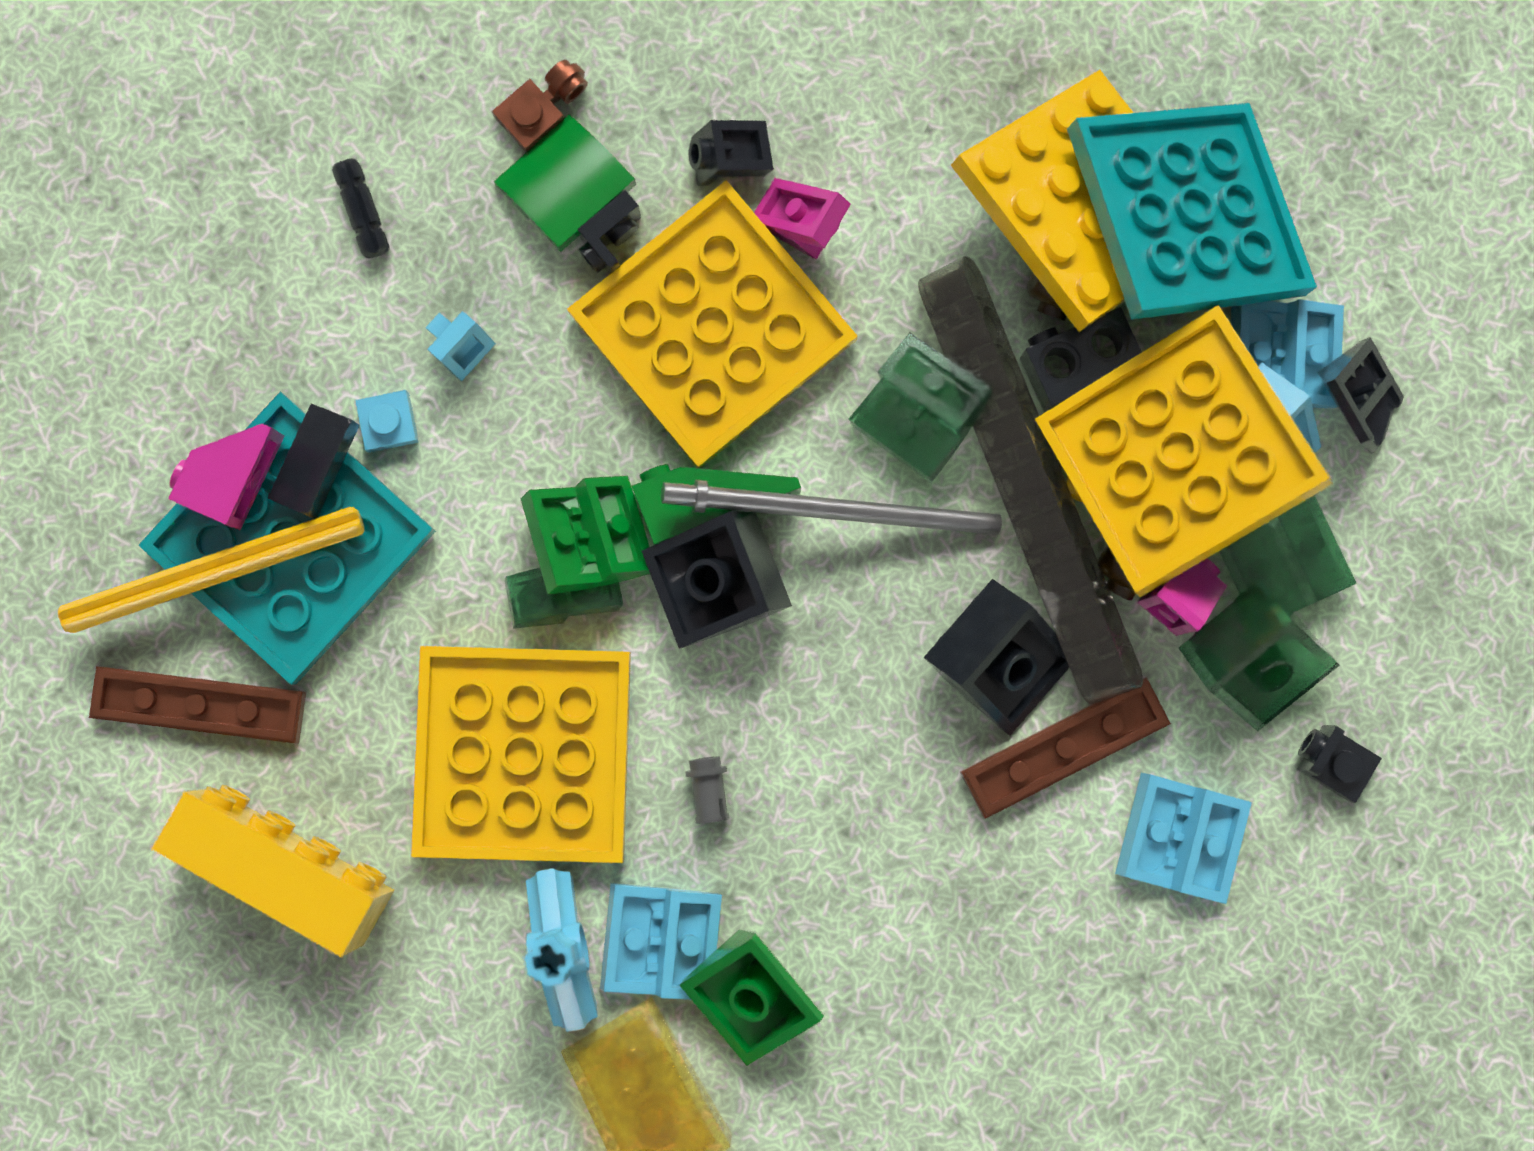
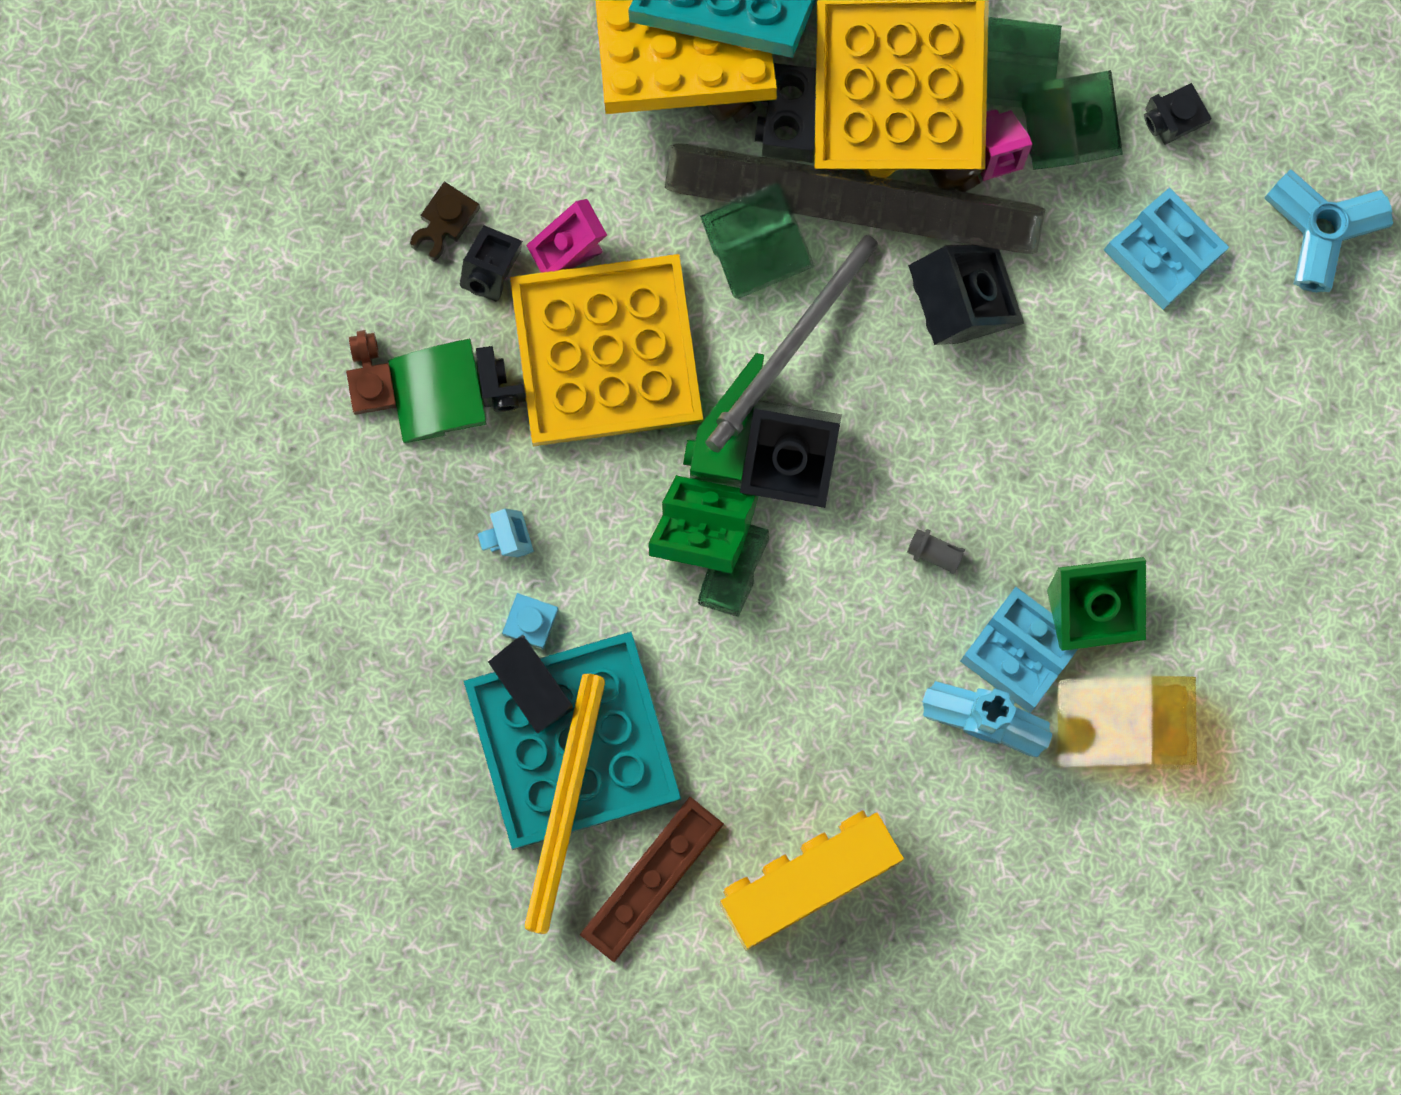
camera: 60 degrees left, 5 degrees down
dark pink slope [168,424,284,530] -> none
black axle [332,158,390,259] -> none
yellow plate [411,646,631,863] -> none
copper tile [960,677,1171,819] -> none
none -> dark brown plate [410,181,480,262]
none -> medium azure piece [1264,169,1393,293]

